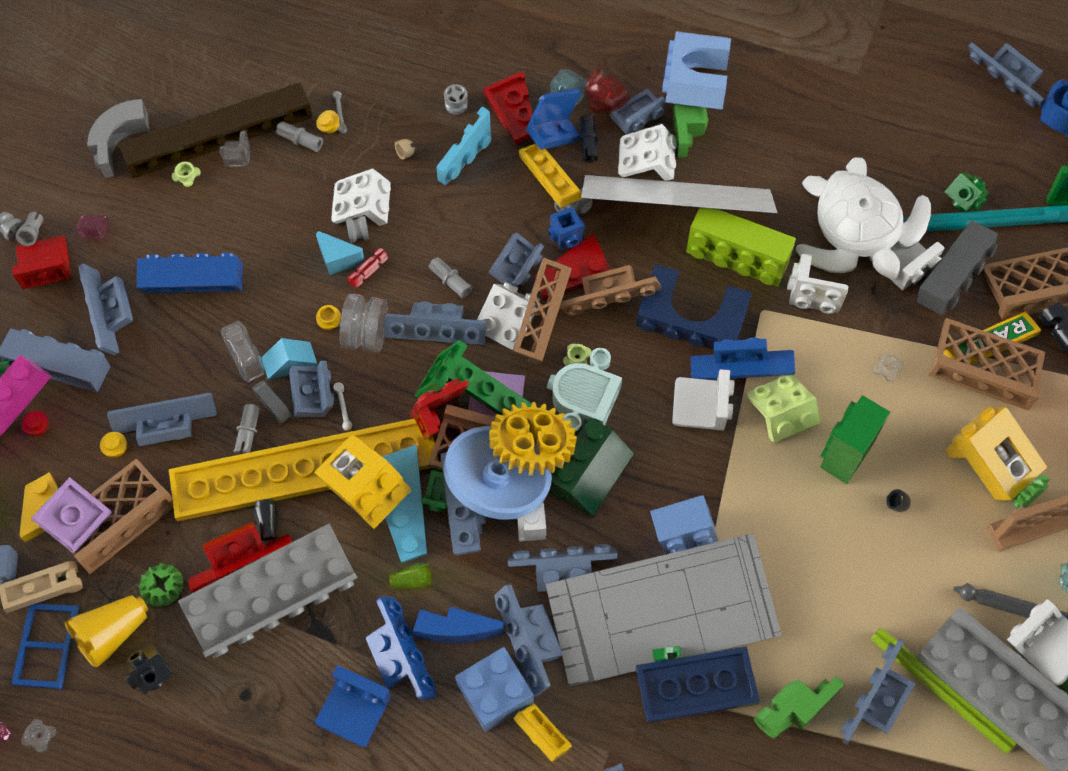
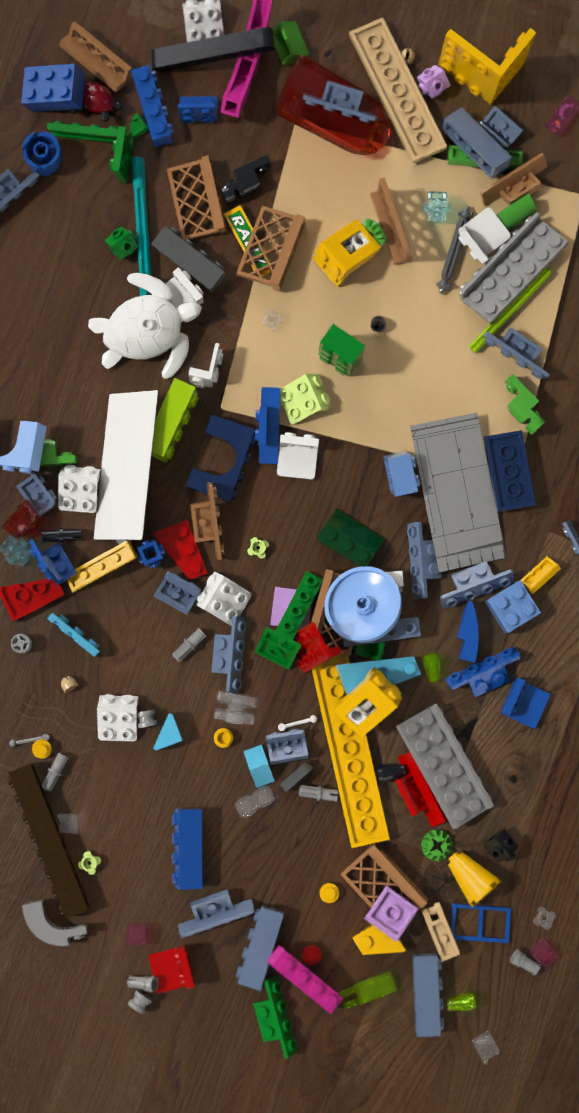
camera: 95 degrees left, 20 degrees up
sand blue bracket [107,393,217,446] -> none
axle [347,248,388,288] -> none
yellow gear [489,402,577,476] -> none
medium nougat fence [512,258,572,366] -> none
light aqua piece [547,348,622,436] -> none
green tile [652,646,682,662] -> none

